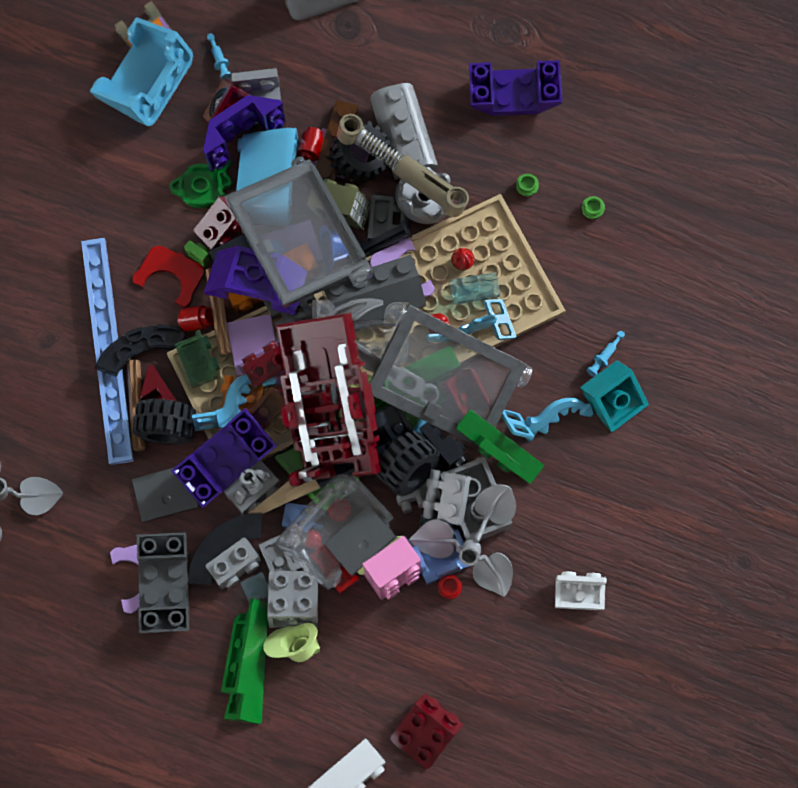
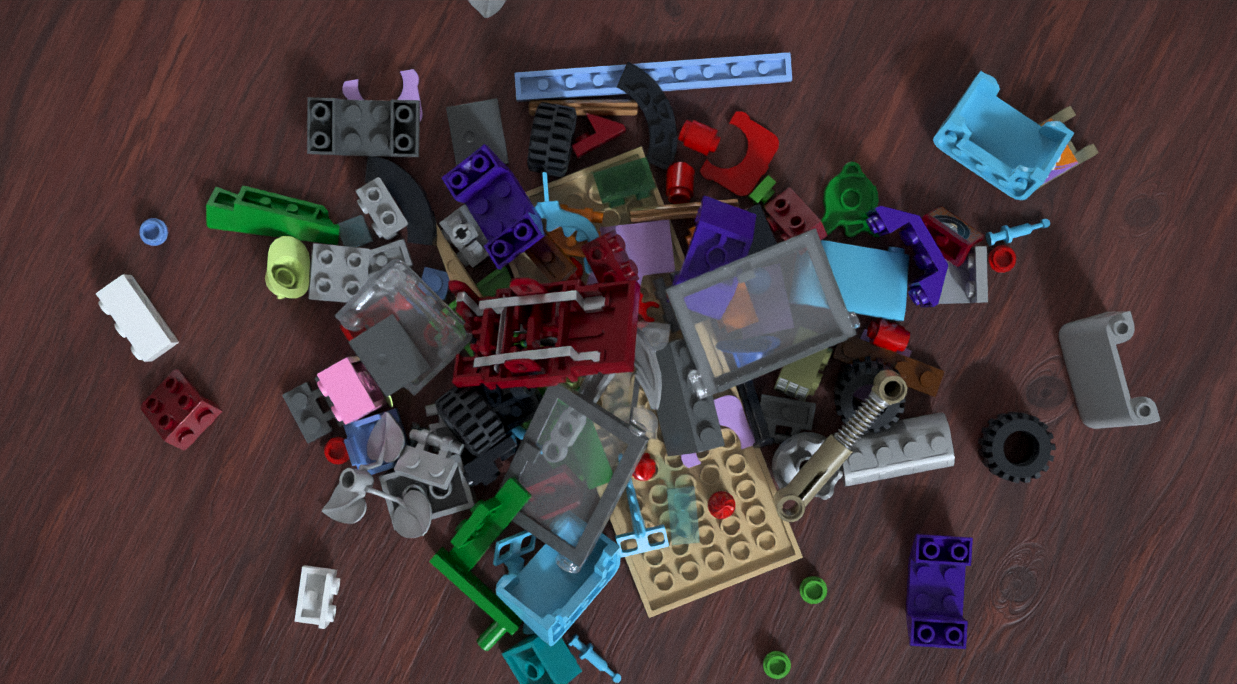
camera: 90 degrees right, 15 degrees up
none -> medium blue plate [139,218,168,246]
none -> dark grey plate [282,376,345,444]
none -> green piece [429,547,523,651]
none -> medium azure windscreen [496,509,620,646]
none -> red brick [678,120,721,156]
none -> black tyre [978,412,1056,483]
none -> red plate [988,245,1016,273]

